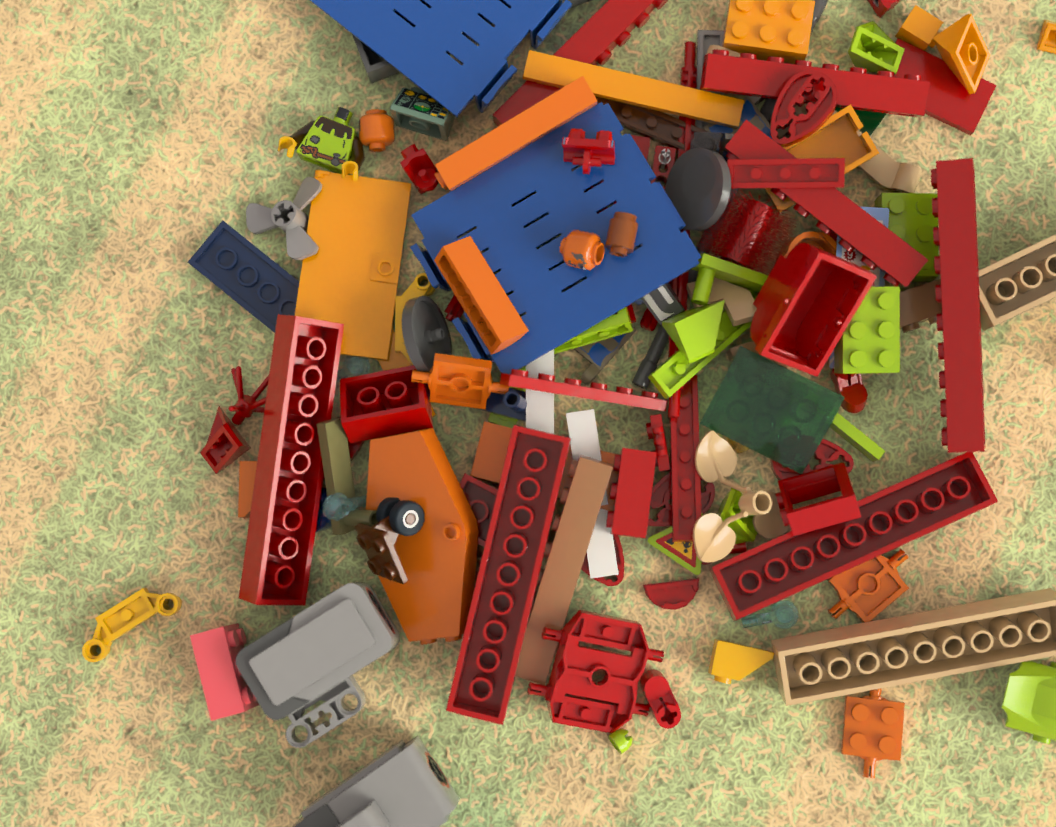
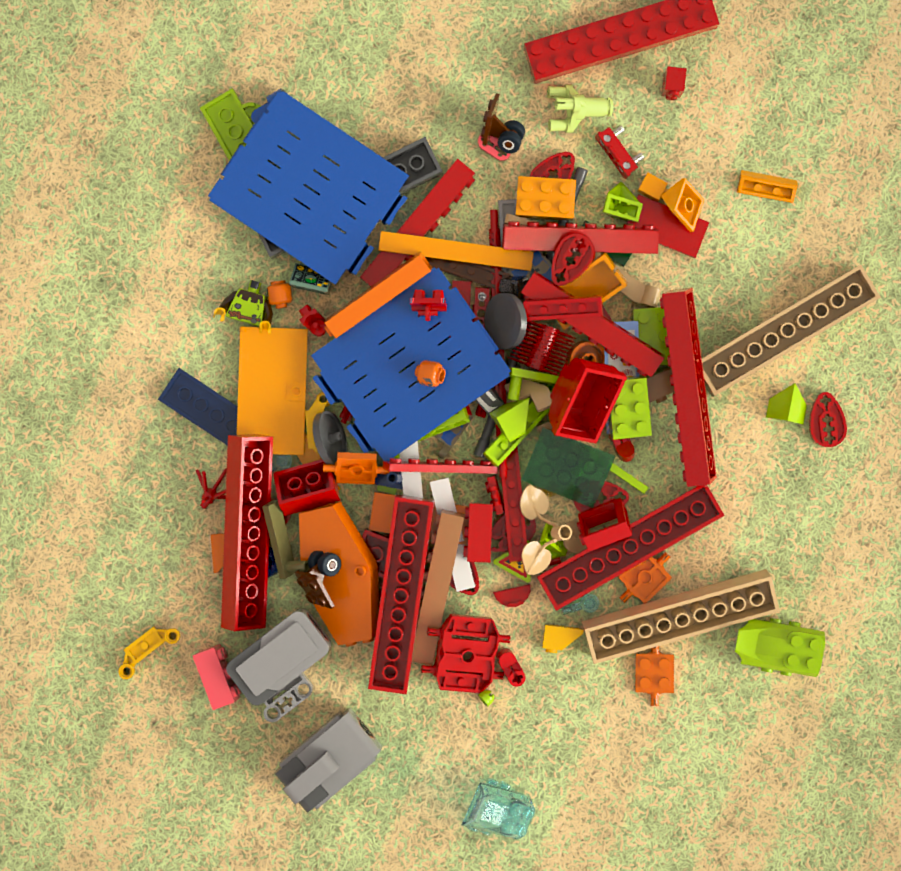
camera: 10 degrees left, 5 degrees up
red slope [200,406,251,474] -> none
light grey piece [246,177,322,260] -> none
clear light blue plate [323,492,367,521] -> none
orange brick [434,236,529,355] -> none
dark orange brick [605,212,638,257] -> none

